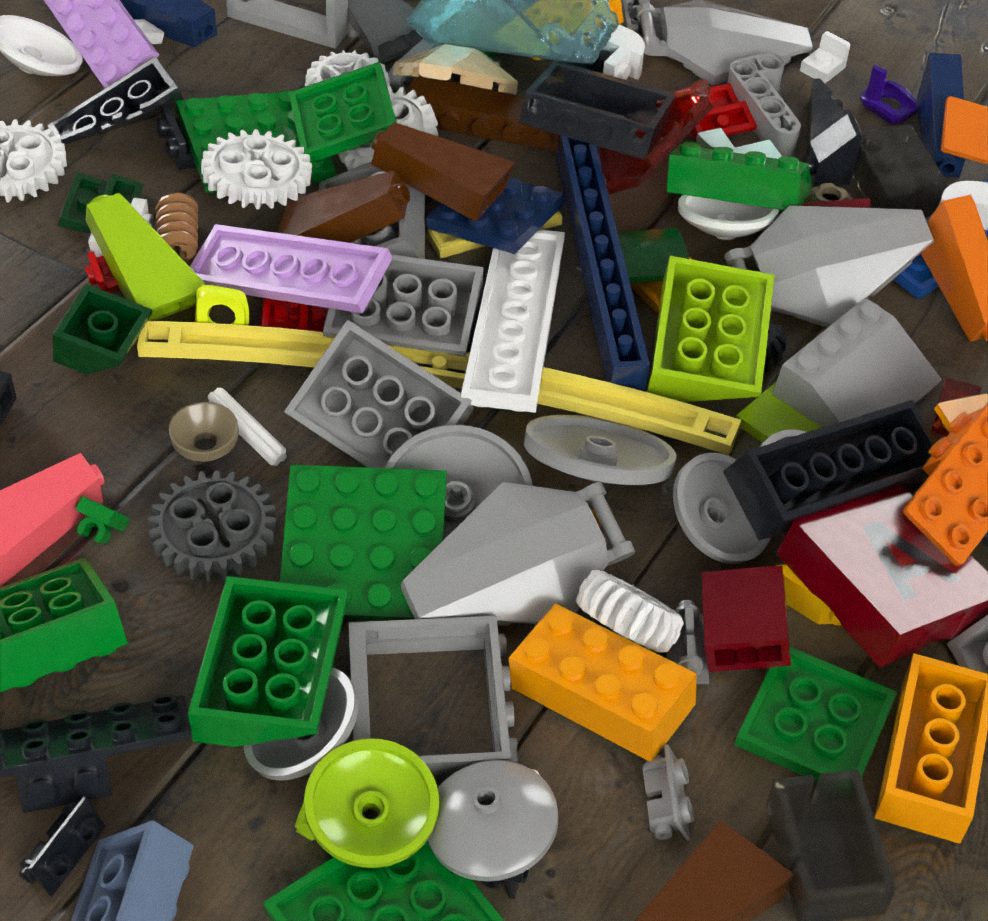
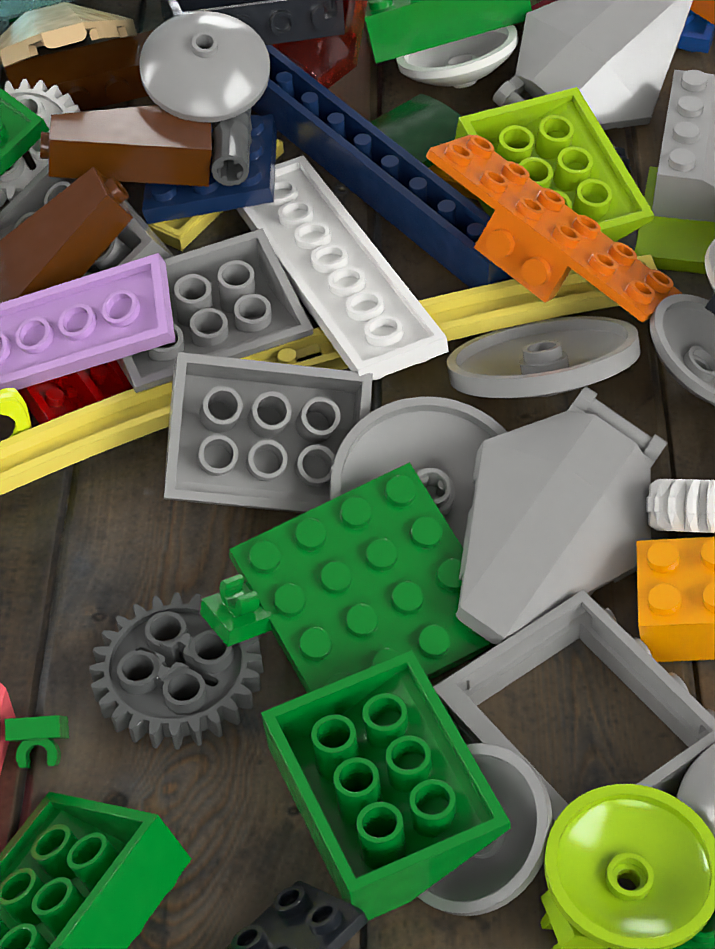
camera: 25 degrees left, 0 degrees up
dark tan piece [169,402,239,462] -> none
white axle [208,388,287,466] -> none
none -> light grey dish [140,11,270,123]
none -> green tile [200,574,274,647]
none -> dark grey axle [211,108,252,186]
none -> orange bracket [426,135,682,322]

